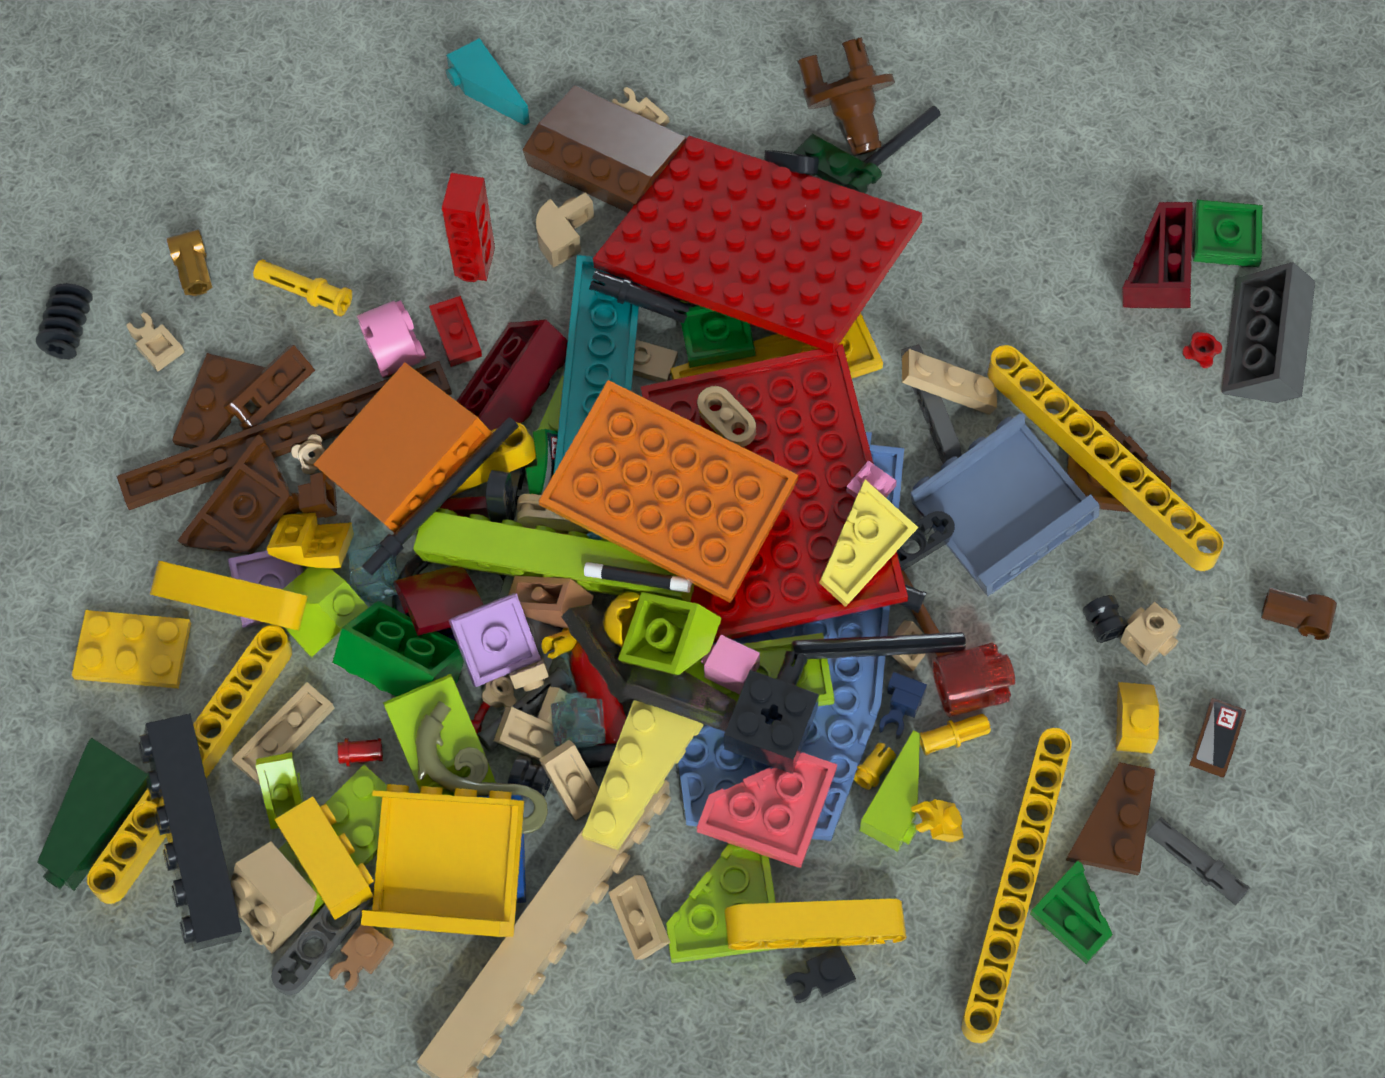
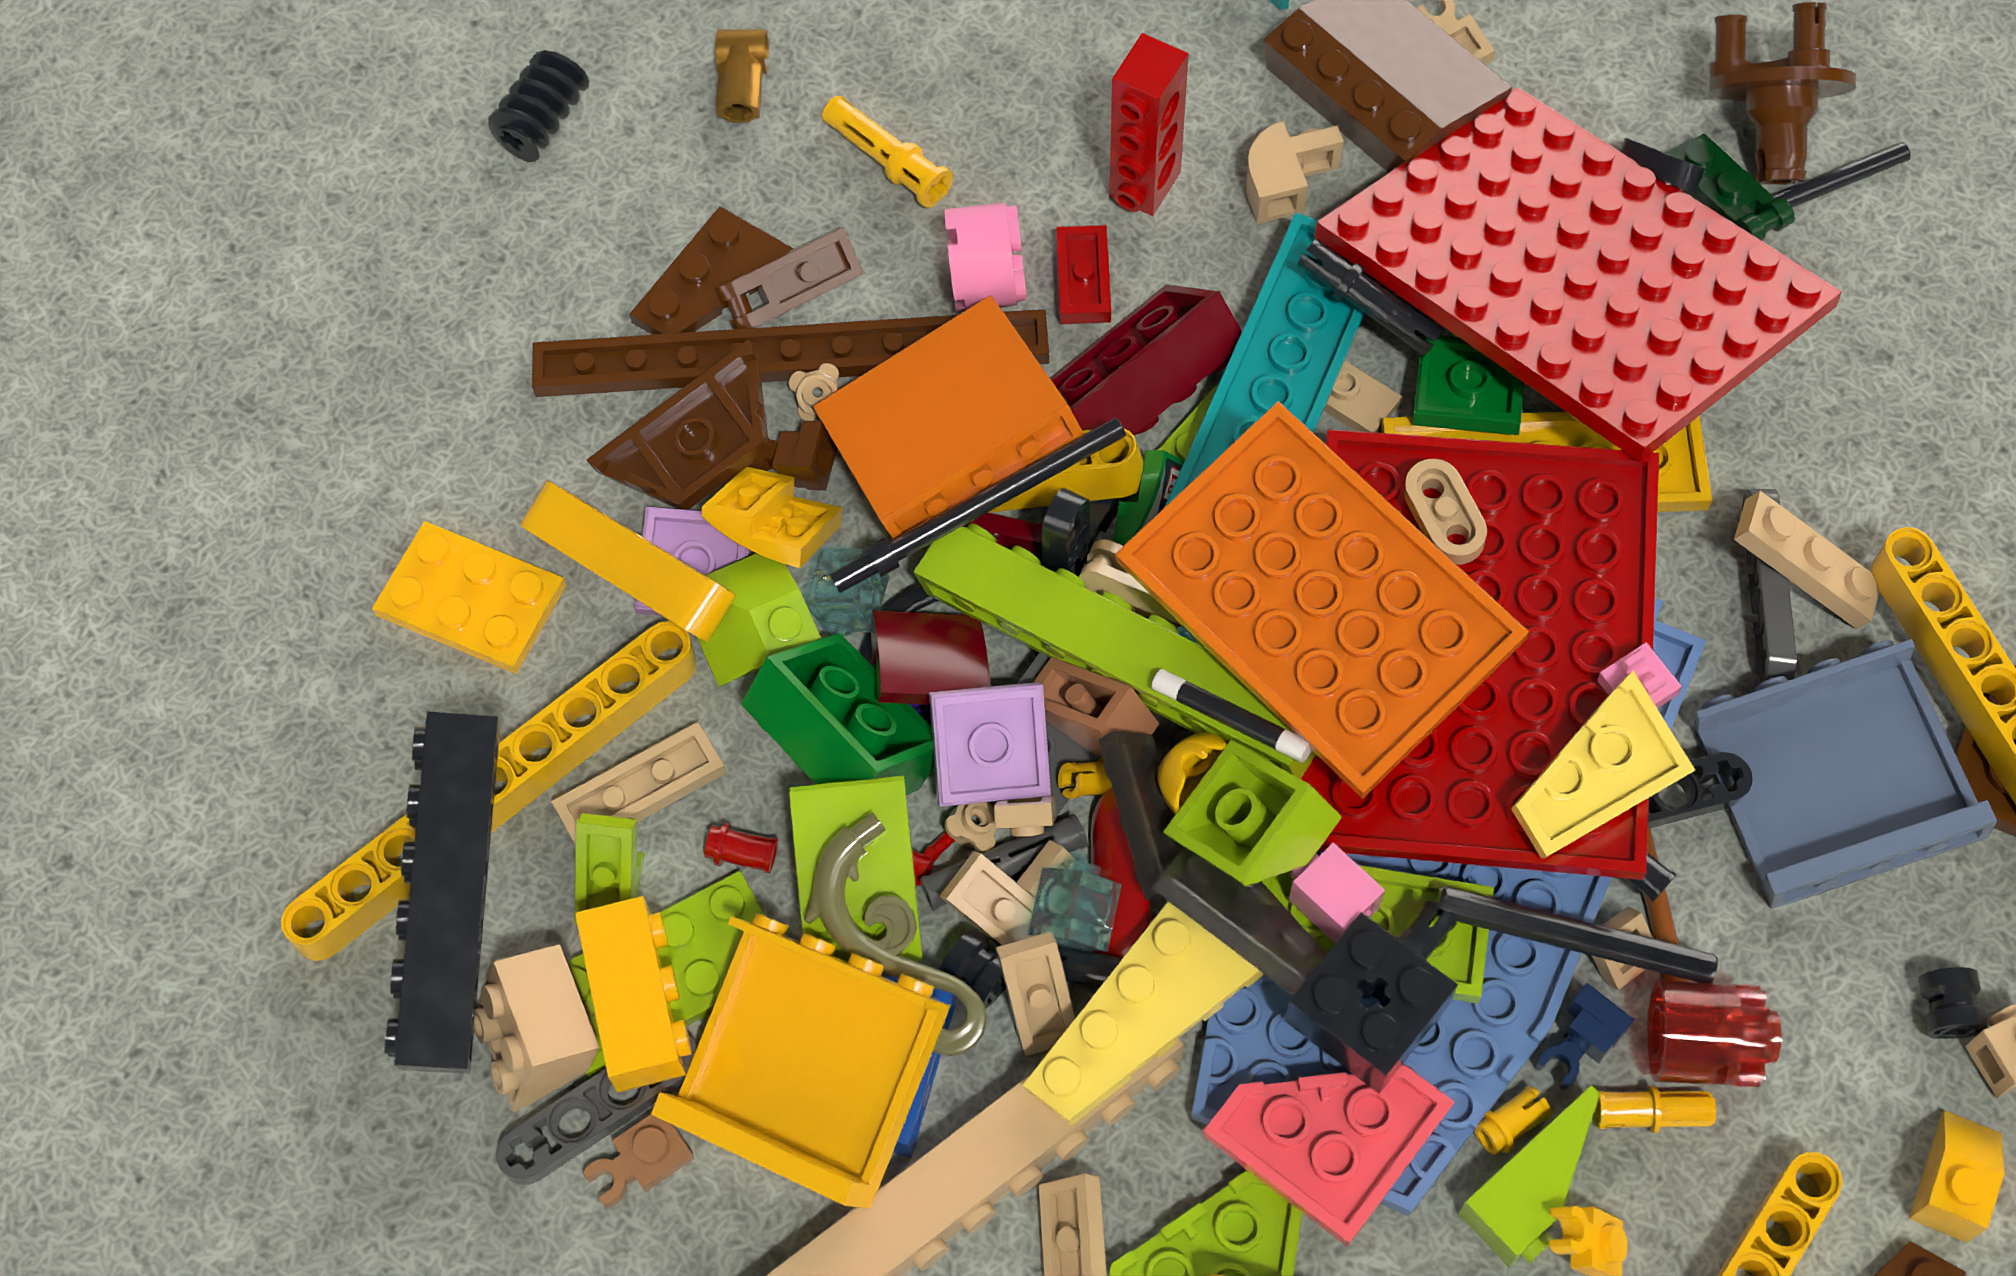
camera: 20 degrees right, 0 degrees up
dark green slope [37,738,148,891] -> none
tan plate [126,312,185,372] -> none

